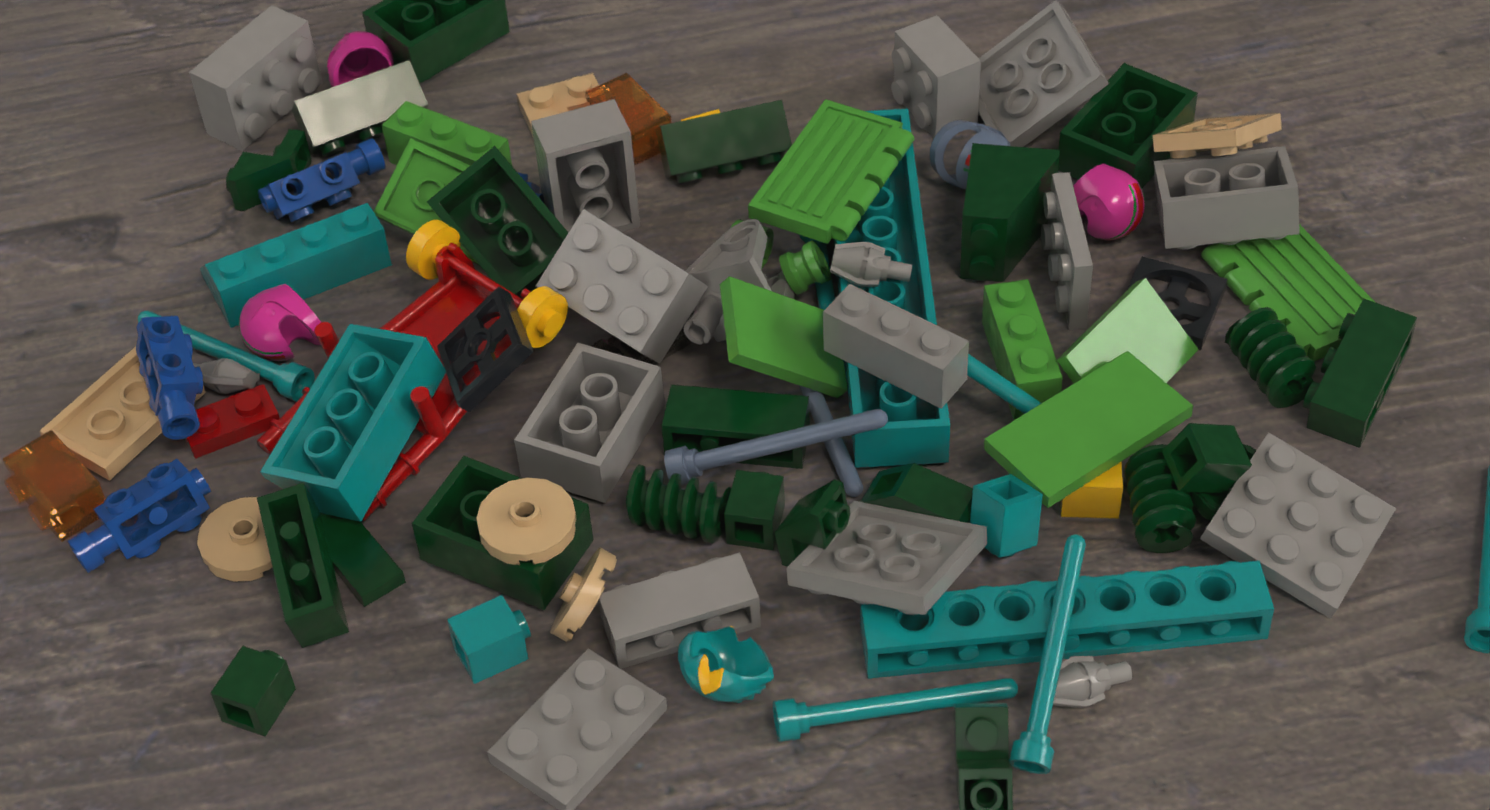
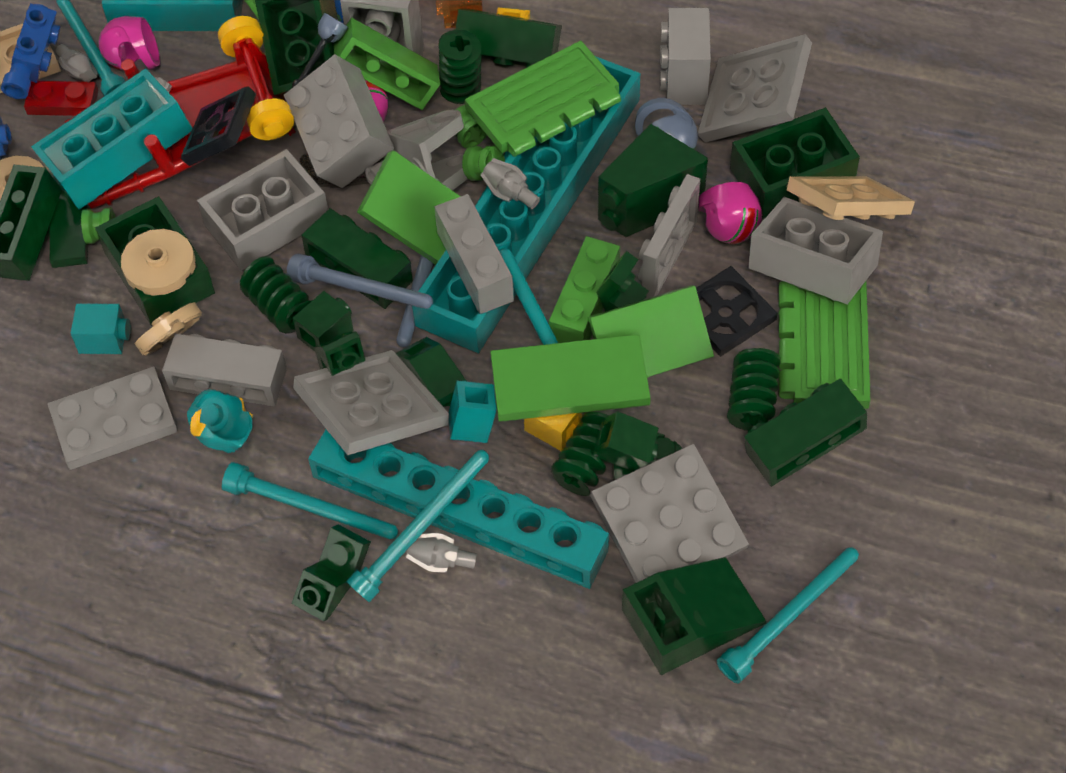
camera: 30 degrees right, 10 degrees up
none -> bright green wheel [81,207,115,245]
none -> hinge [292,13,348,88]
none -> bright green brick [334,17,440,110]
none -> dark green piece [438,29,481,104]
none -> dark green slope [596,251,649,311]
none -> dark green slope [622,557,766,675]

